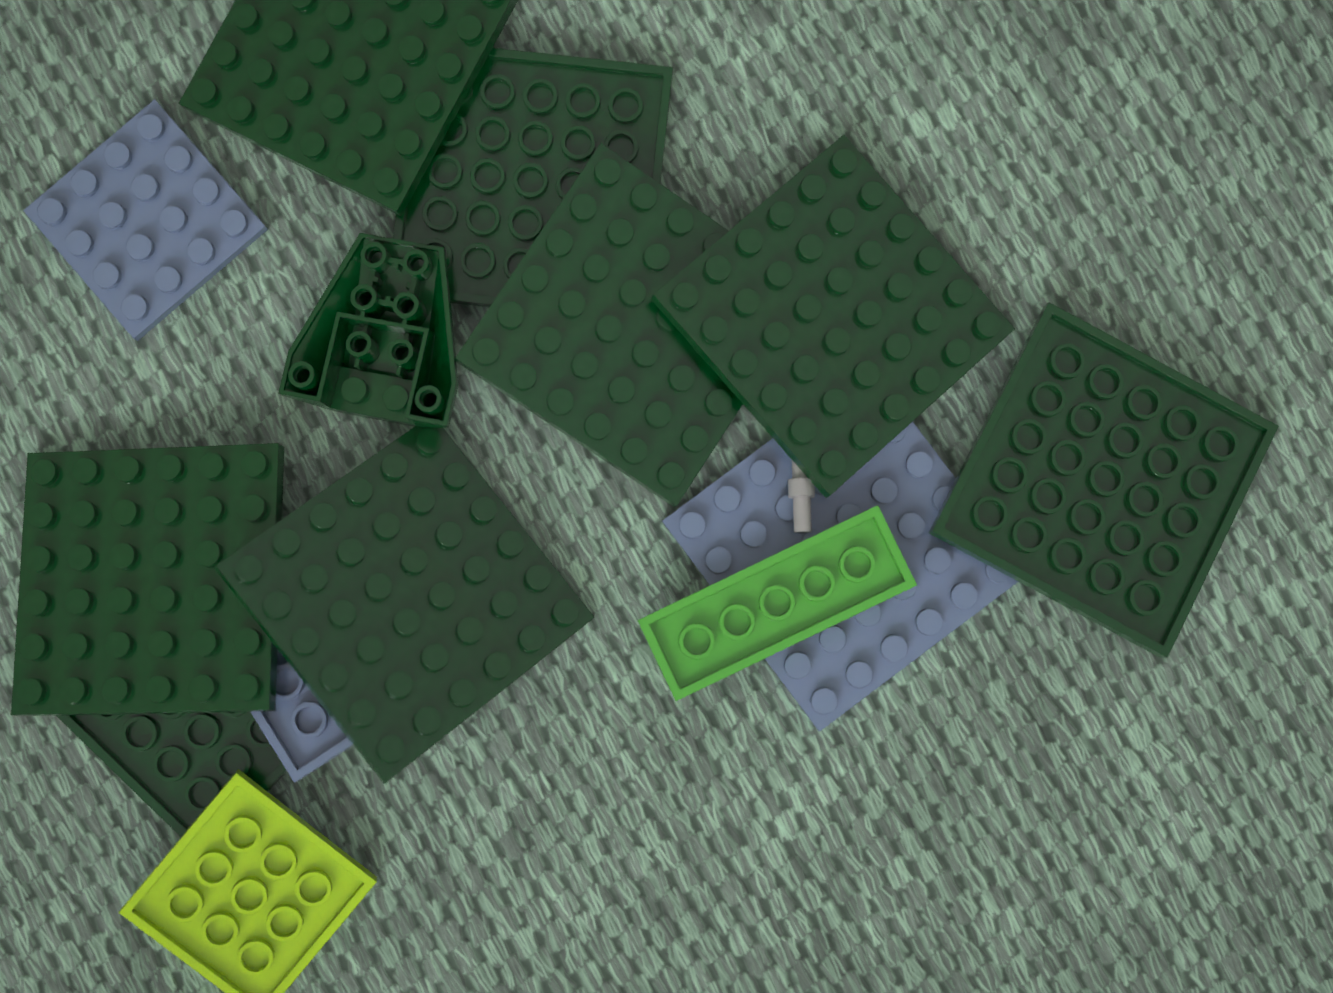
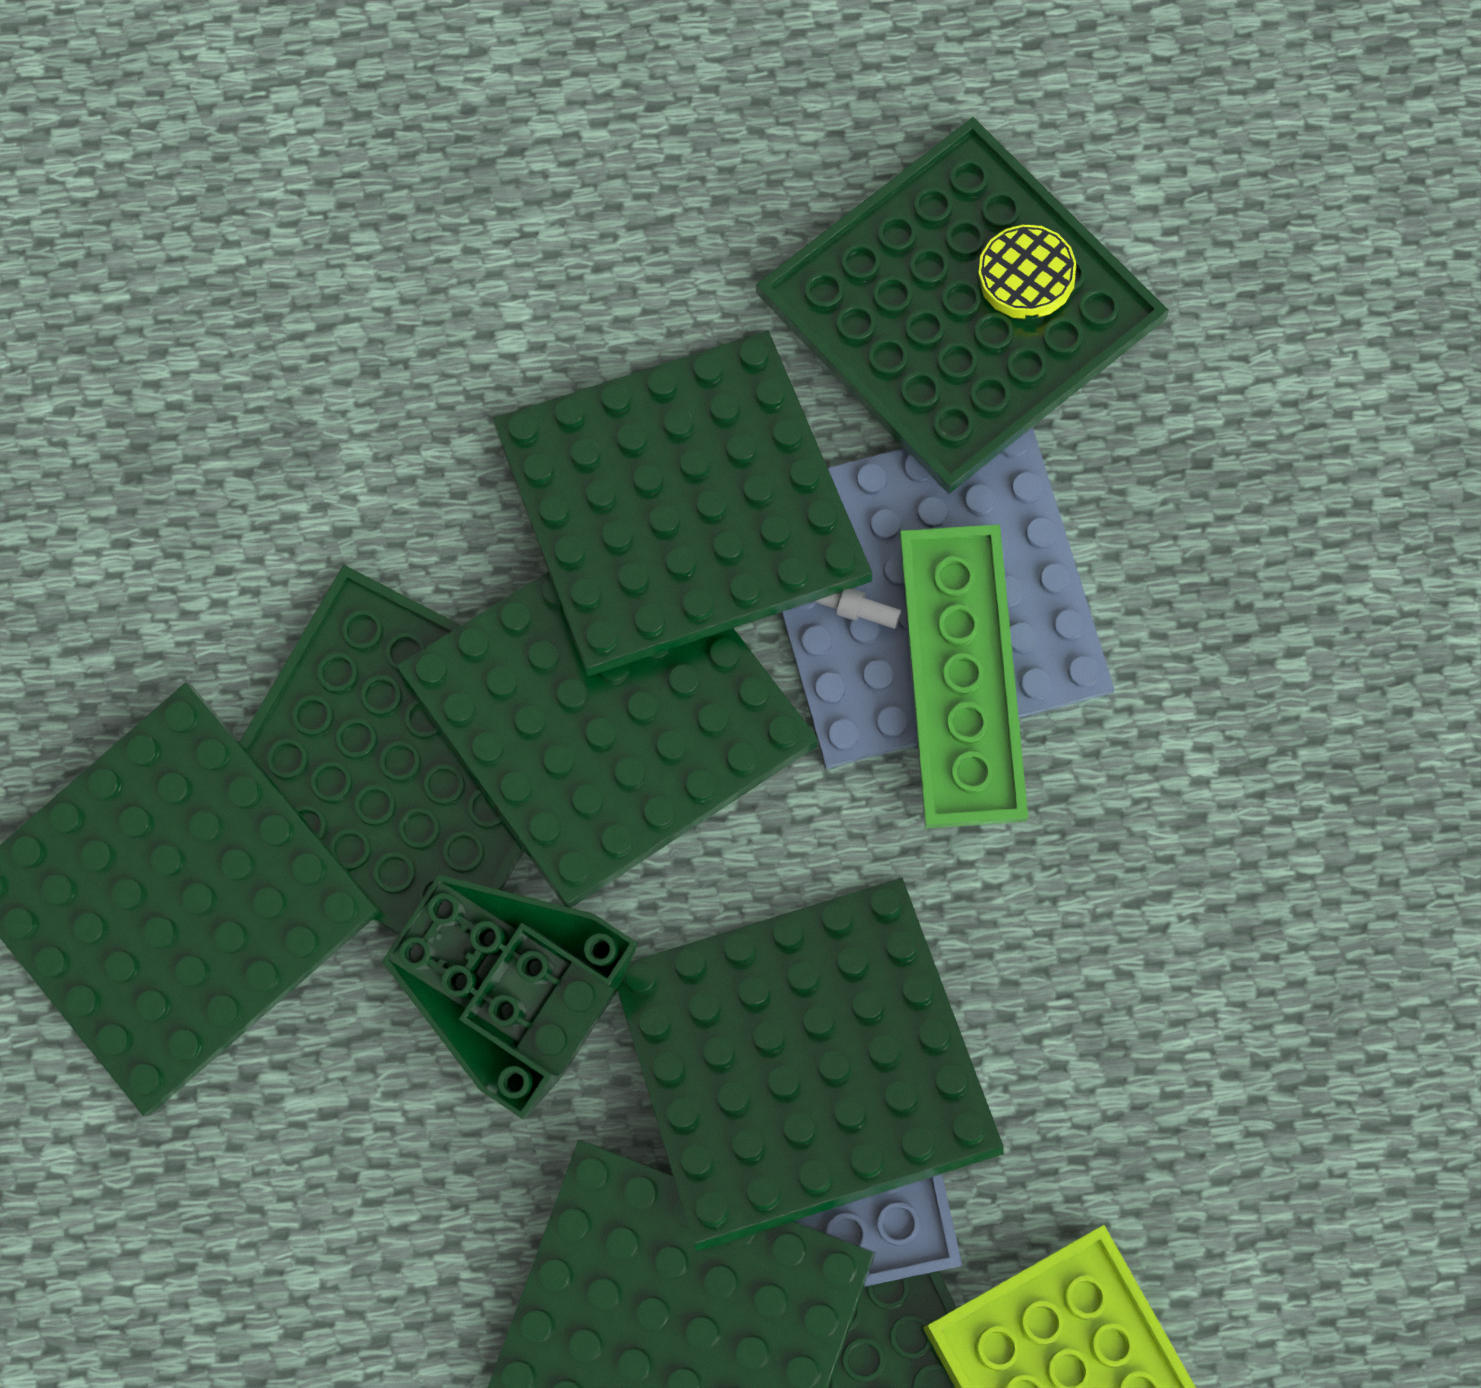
camera: 70 degrees left, 10 degrees down
sand blue plate [23,99,268,341] -> none
none -> tile [979,225,1076,318]

